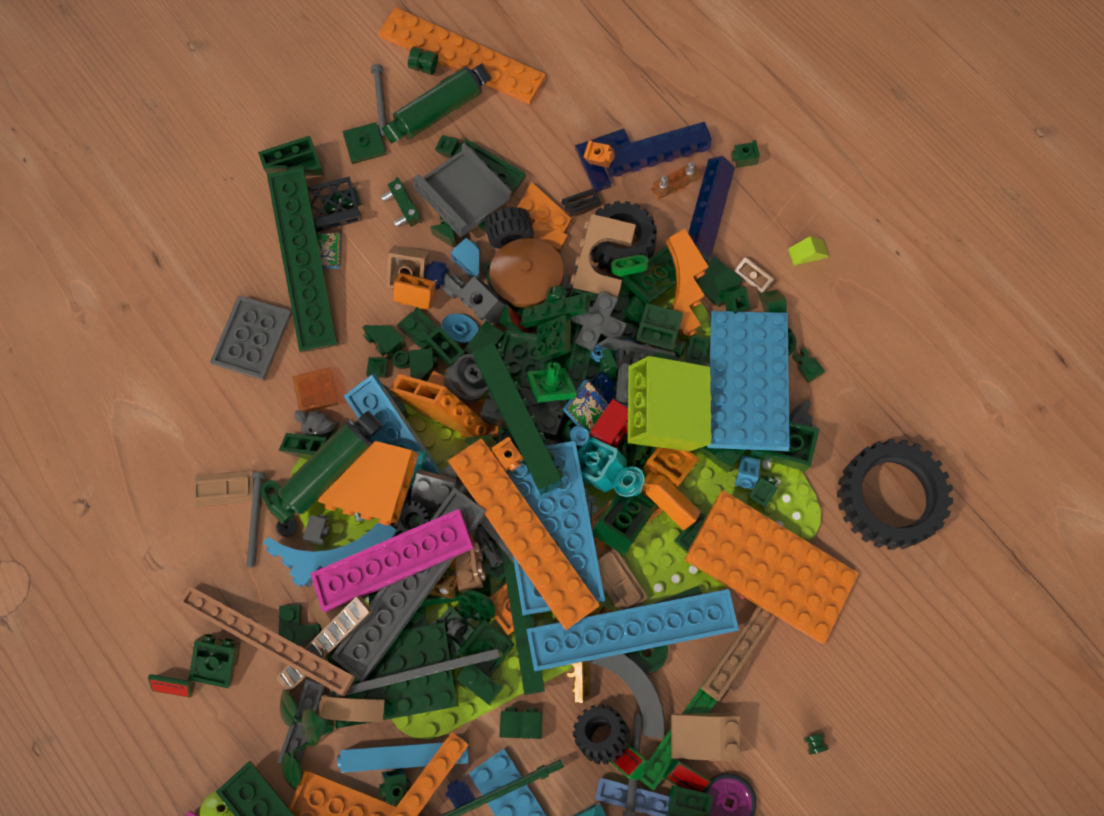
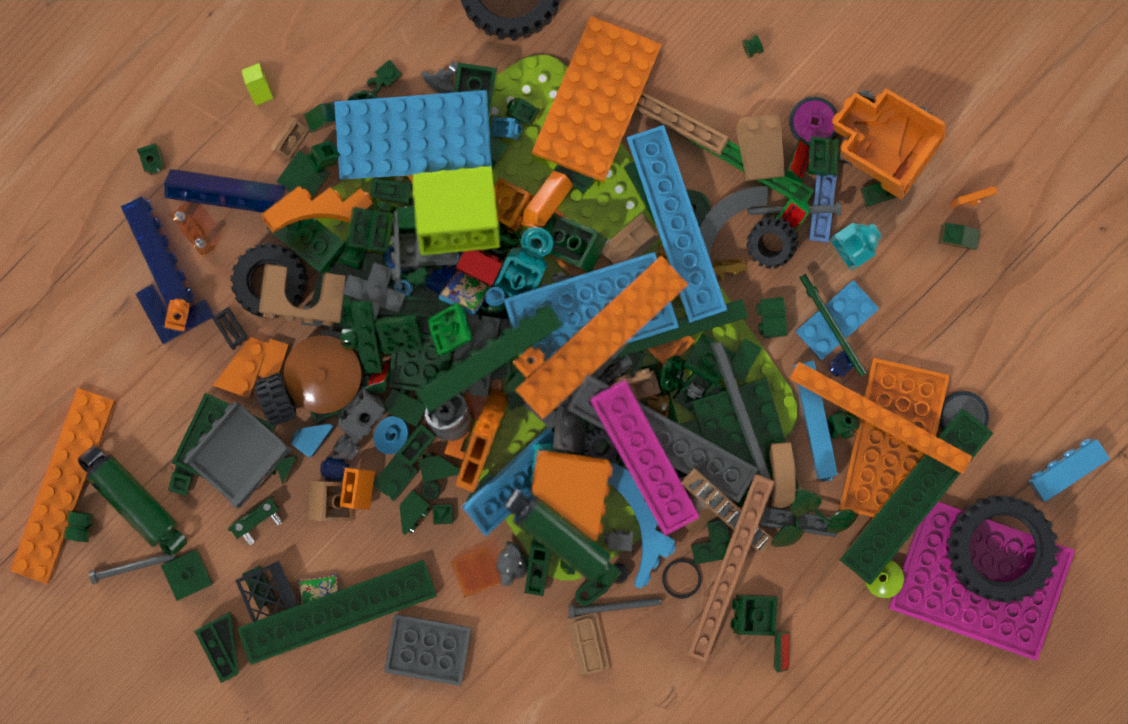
camera: 95 degrees left, 15 degrees up
green plate [611,255,649,277] -> none
none -> black piece [662,559,701,599]

